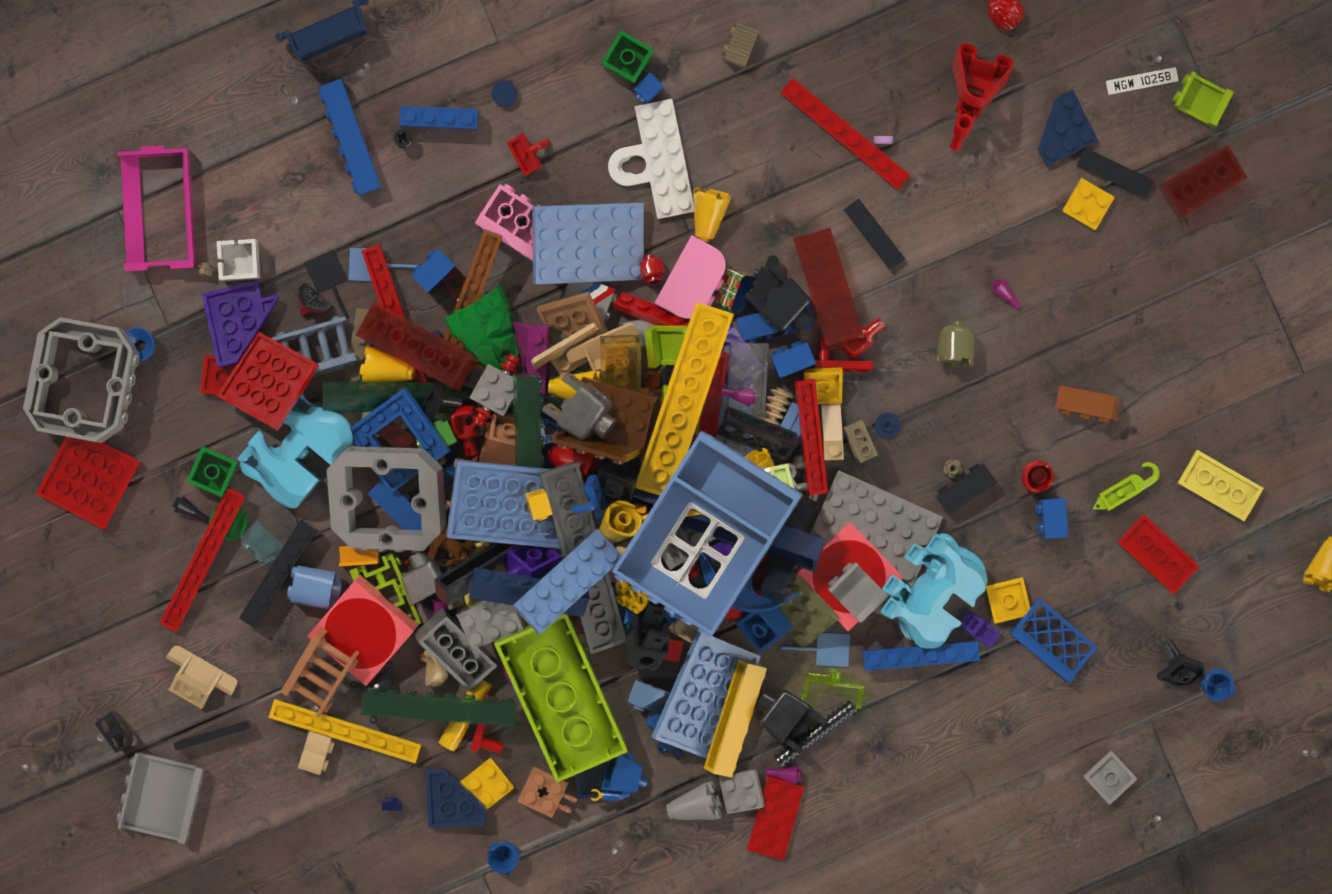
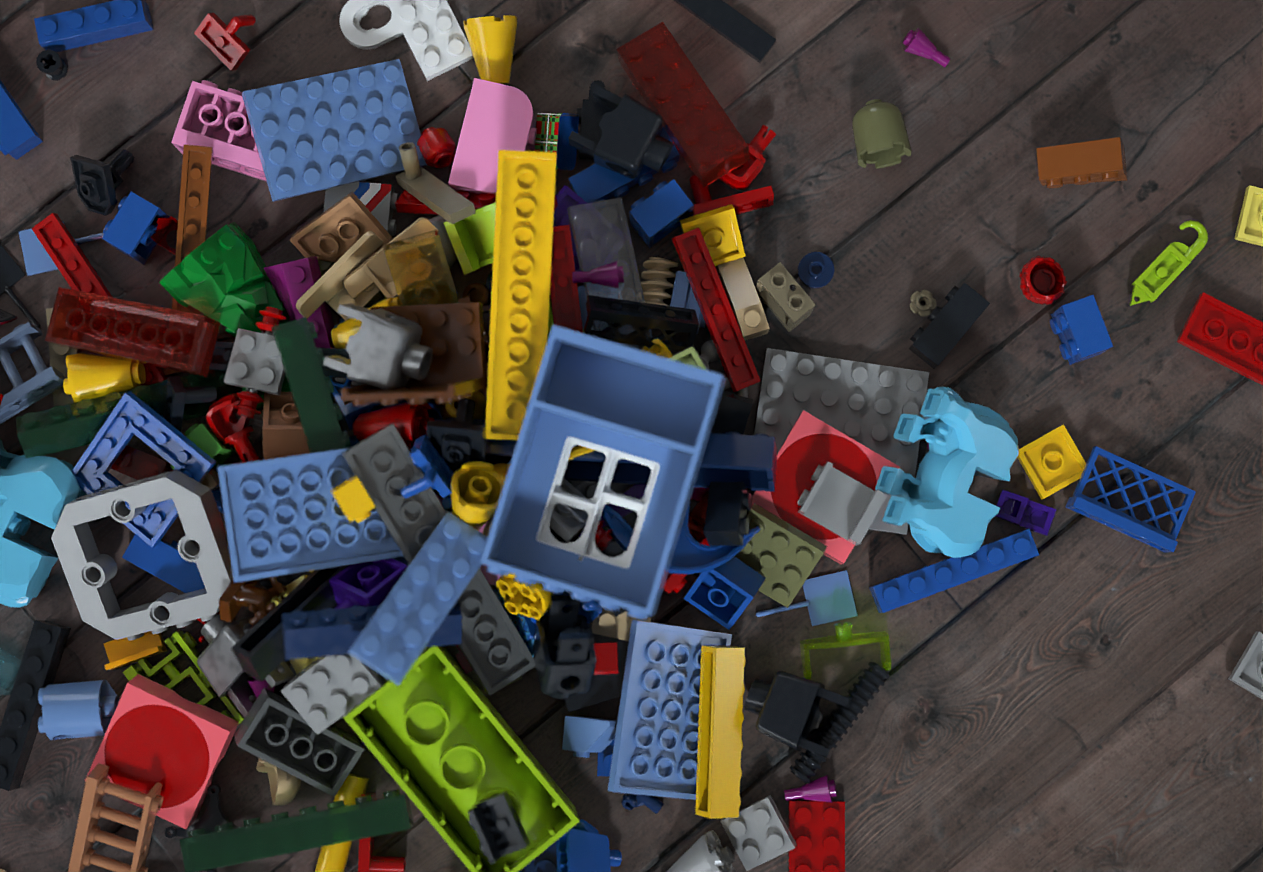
camera: 15 degrees left, 5 degrees down
none -> black piece [70,149,134,216]
none -> dark tan piece [395,142,476,224]
none -> black bracket [468,791,530,864]

